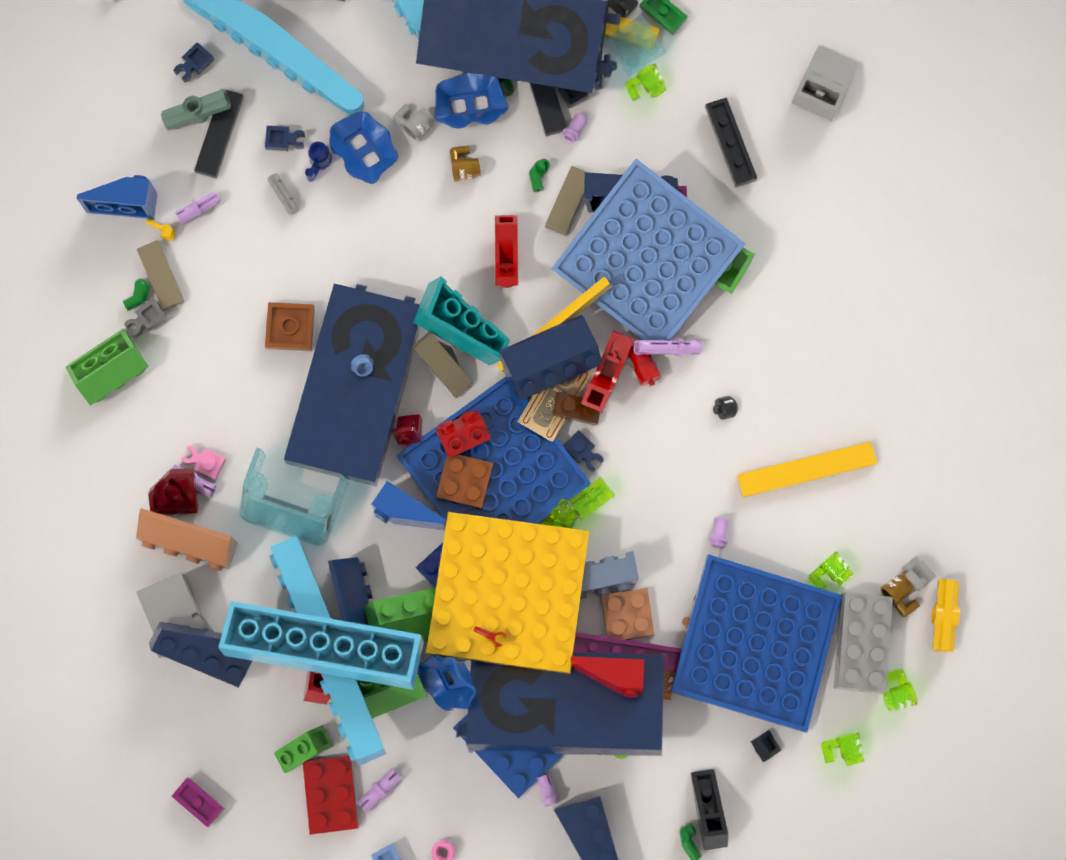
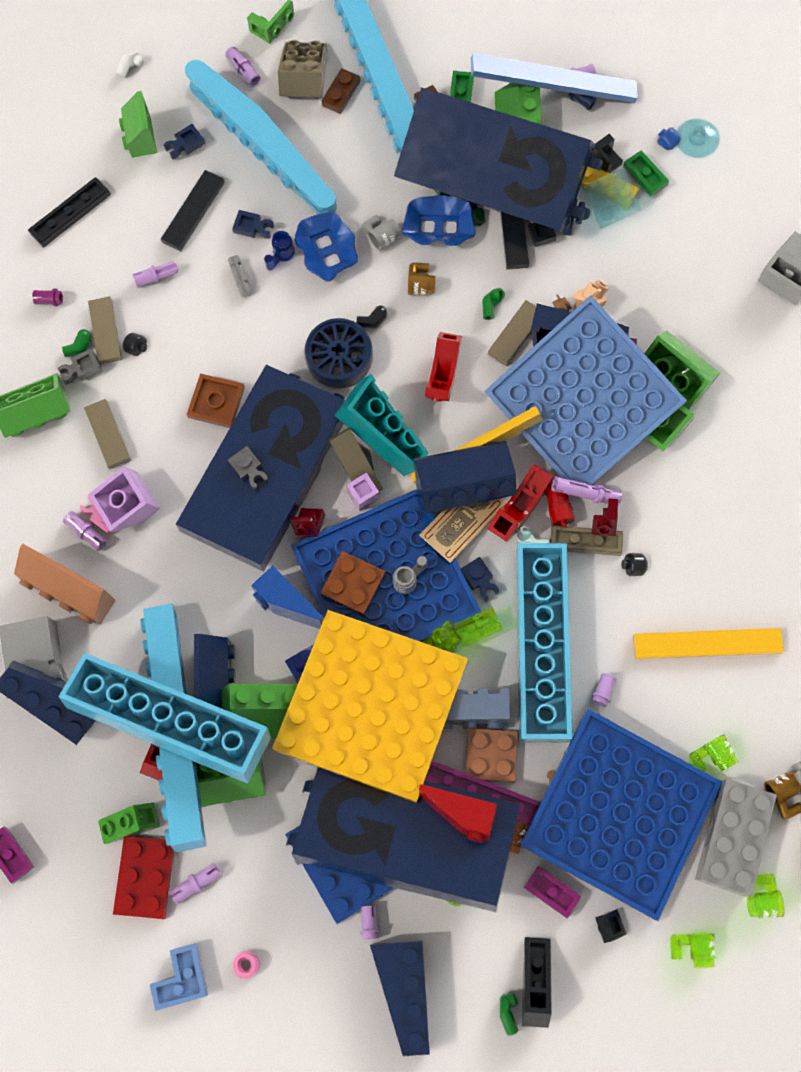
camera: 20 degrees right, 5 degrees down
blue slope [76,175,158,219] -> none
yellow hand [146,218,175,241] -> none
dark red plate [148,468,199,514] -> none
sand green piece [160,89,231,131] -> none
clear light blue windscreen [239,447,349,546] -> none
medium blue plate [351,354,374,376] -> none
blue piece [419,654,476,711] -> none
red bracket [435,410,491,458] -> none
red hand [473,626,507,647] -> none
reddish brown plate [553,391,600,426] -> none
lavender pin [563,113,588,143] -> none
clear neon green piece [625,64,667,101] -> none
black plate [705,97,757,188] -> none
none -> black tile [28,177,111,248]
none -> magenta pin [32,288,63,306]
none -> dark tan tile [84,399,131,469]
none -> lavender slope [88,466,160,533]
none -> bright green slope [119,91,157,158]
none -> black piece [123,333,147,356]
none -> flat silver plate [228,446,269,491]
none -> dark blue piece [304,318,373,388]
none -> lavender panel [346,473,379,511]
none -> black arm [356,305,387,328]
none -> light grey piece [393,556,427,594]
none -> medium azure brick [516,543,572,743]
none -> light aqua arm [517,526,550,543]
none -> magenta plate [523,866,581,919]
none -> dark tan tile [550,525,623,556]
none -> medium nougat plate [552,294,572,311]
none -> light nougat hips [572,280,609,309]
none -> dark red bracket [592,498,618,536]
none -> bright green slope [644,331,720,410]

